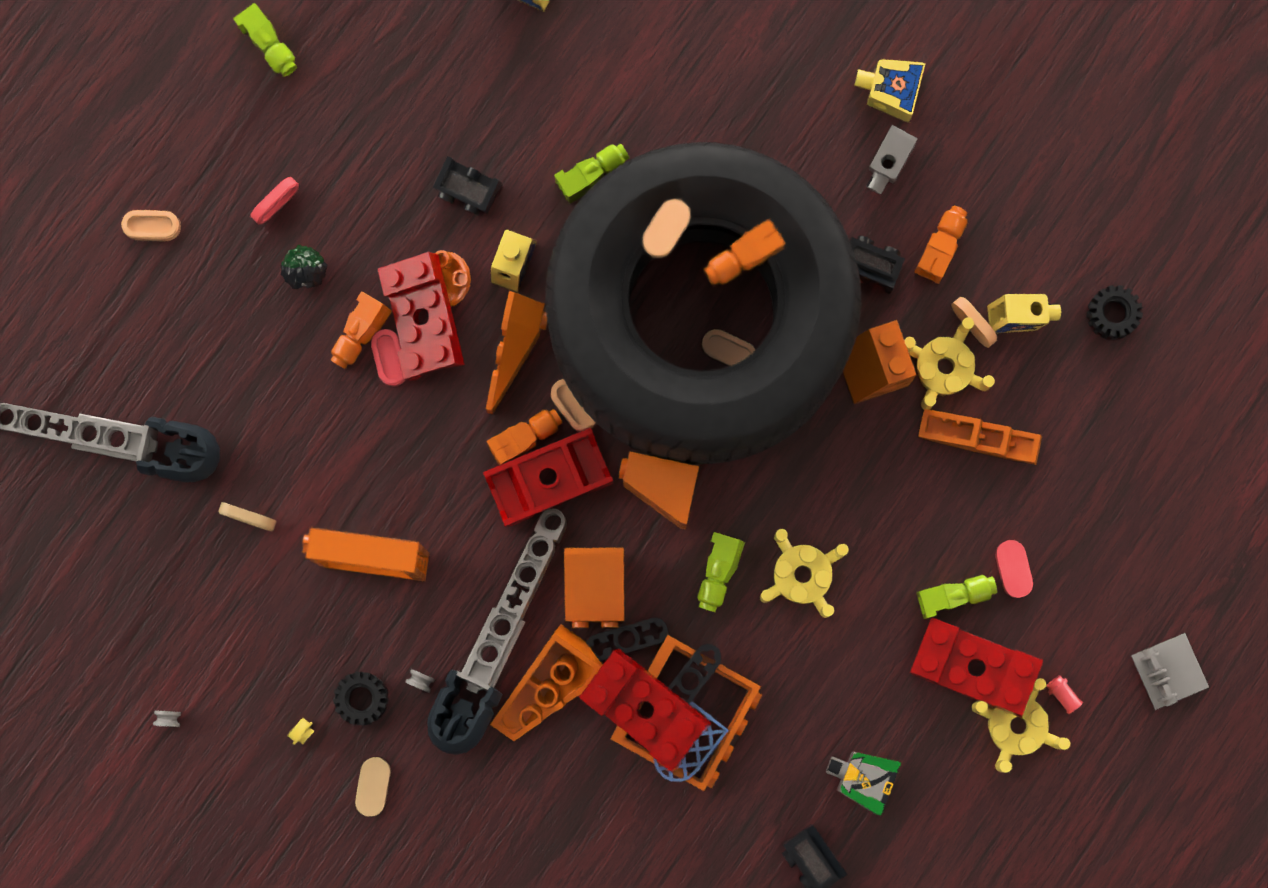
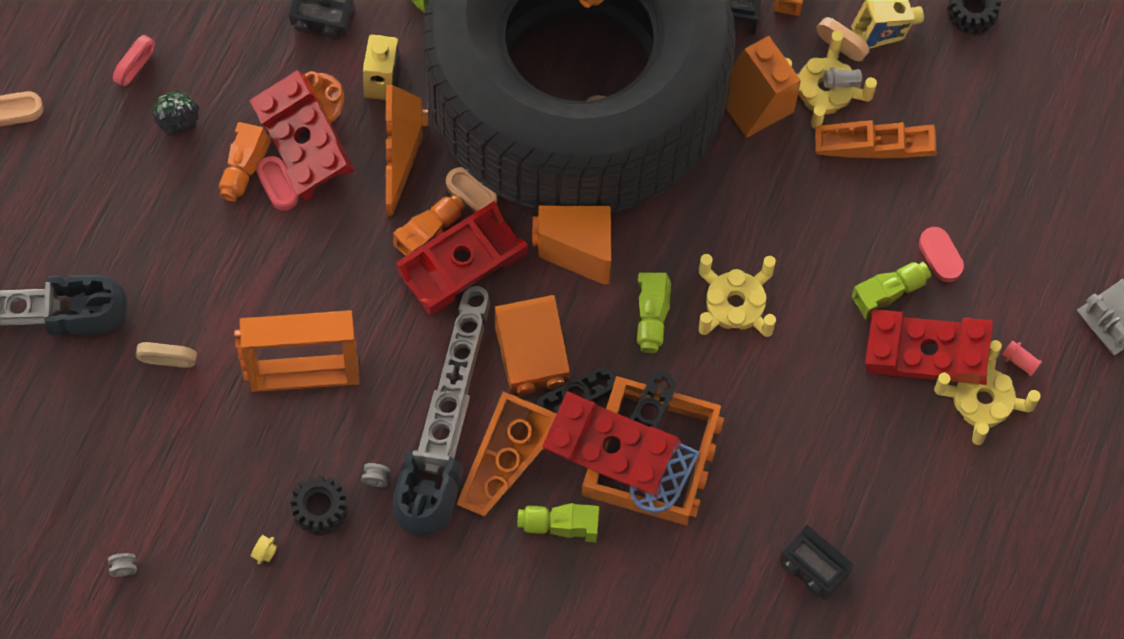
camera: 15 degrees left, 15 degrees down
tan tile [355,757,391,817] -> none
torso [826,752,901,816] -> none
none -> lime piece [517,503,599,542]
none -> light grey pin [823,67,862,90]

